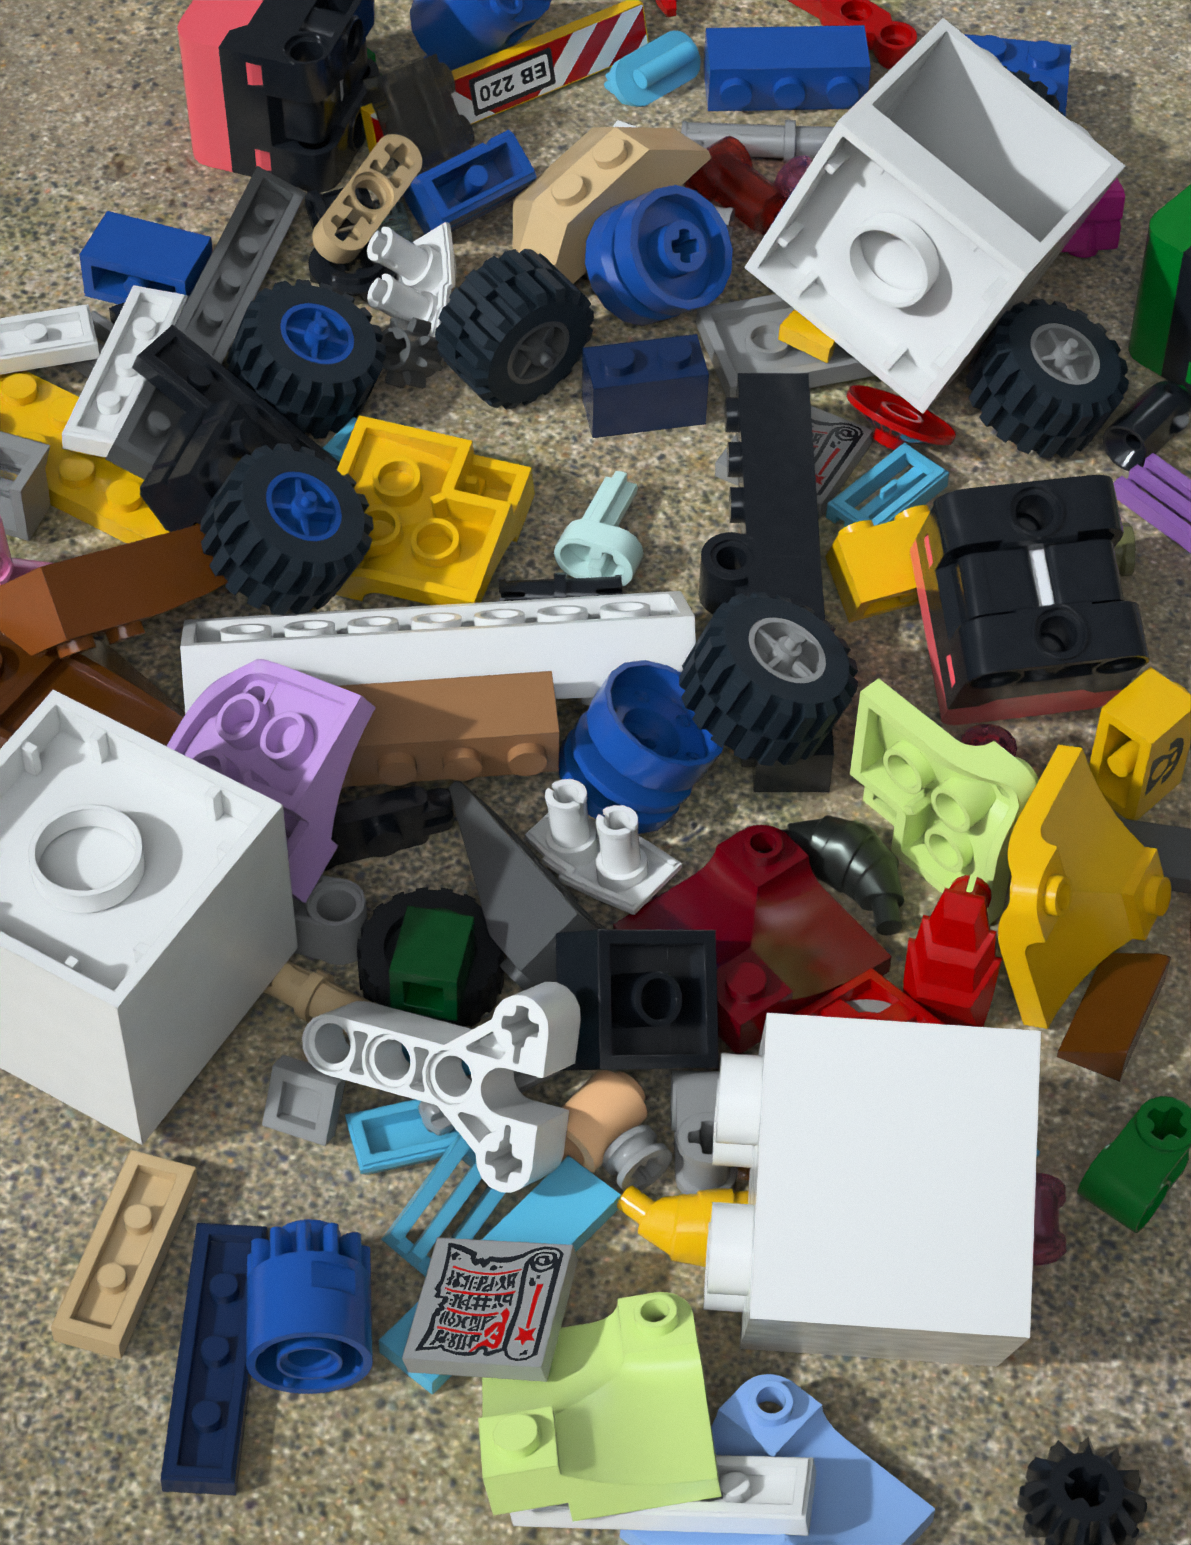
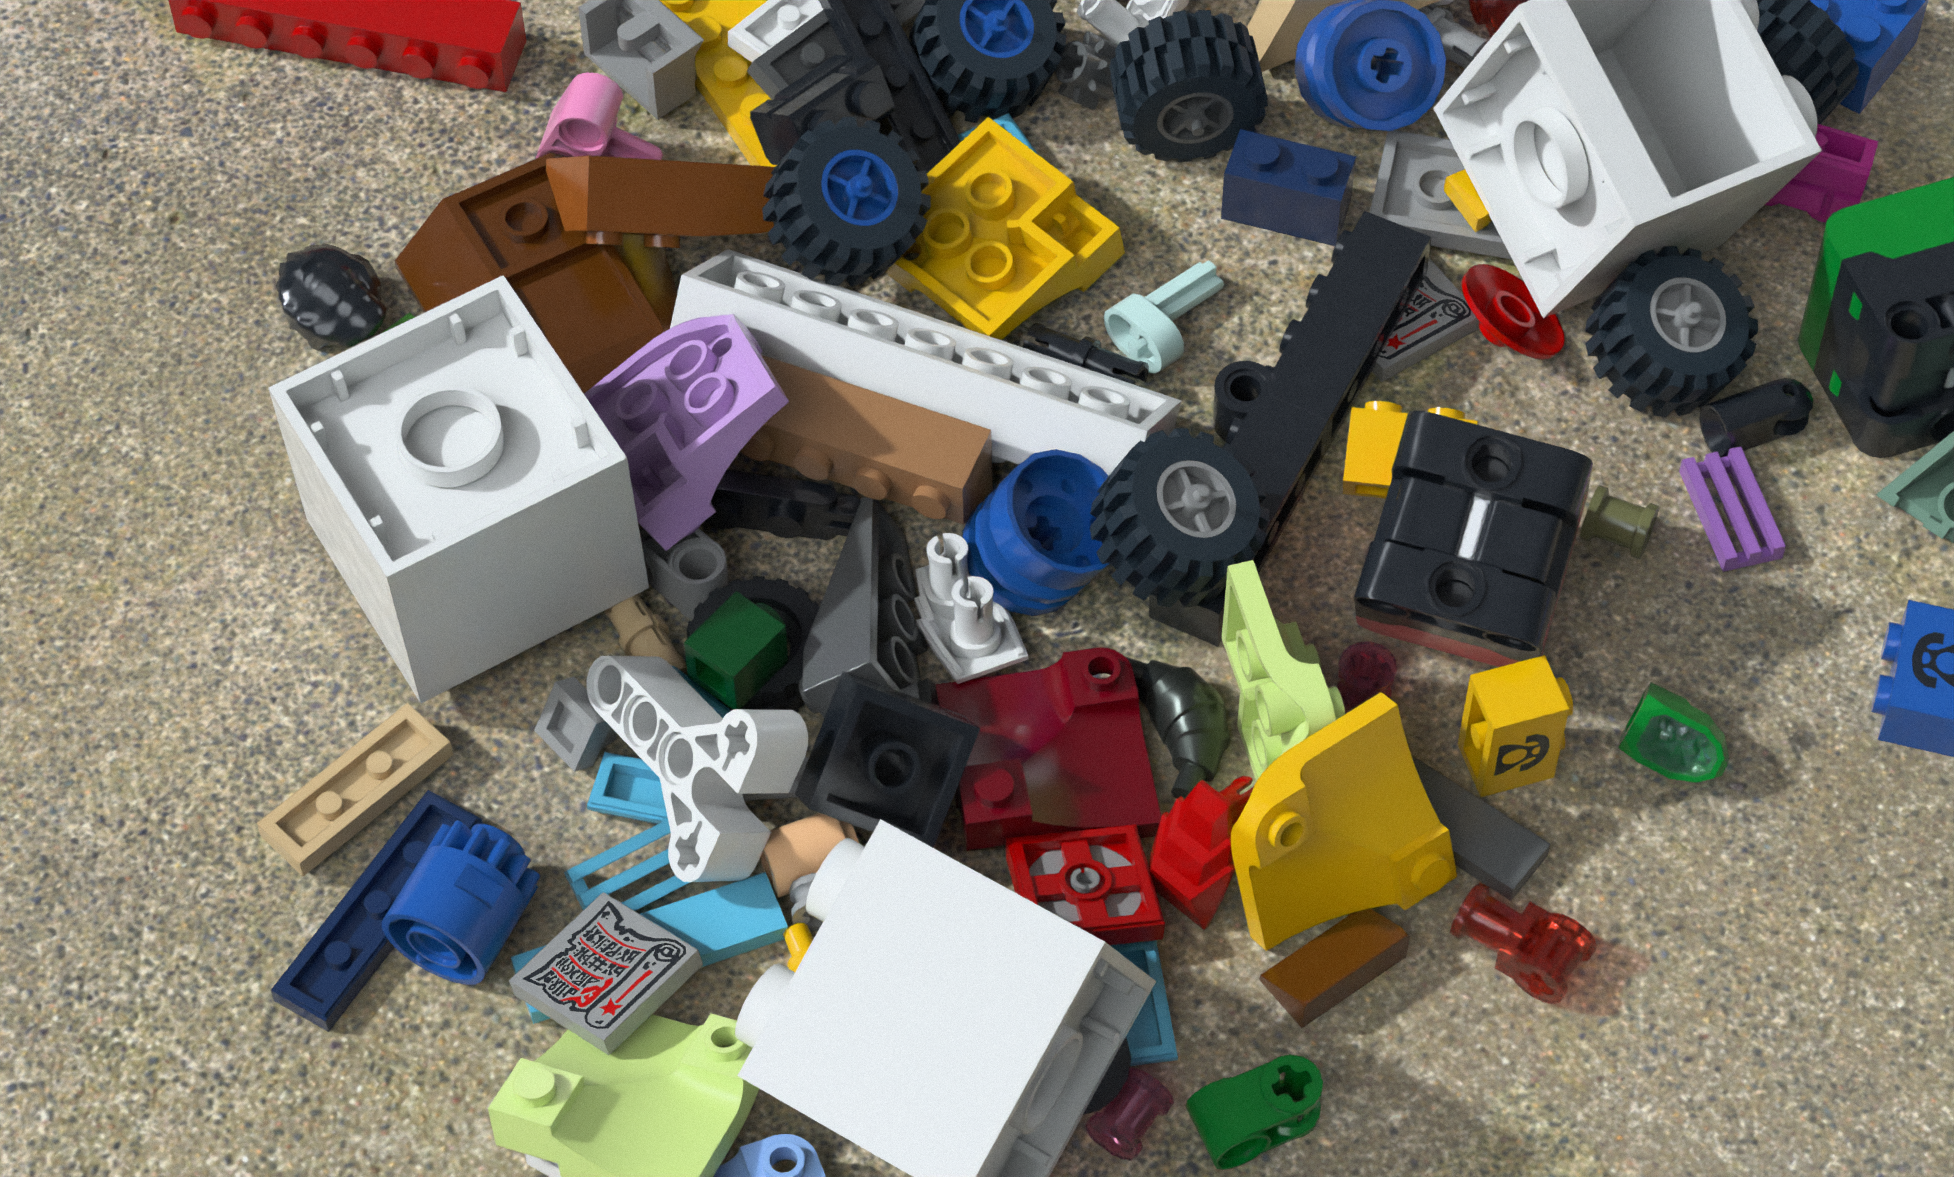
camera: 30 degrees right, 5 degrees up
medium azure tile [826,442,949,527] -> none

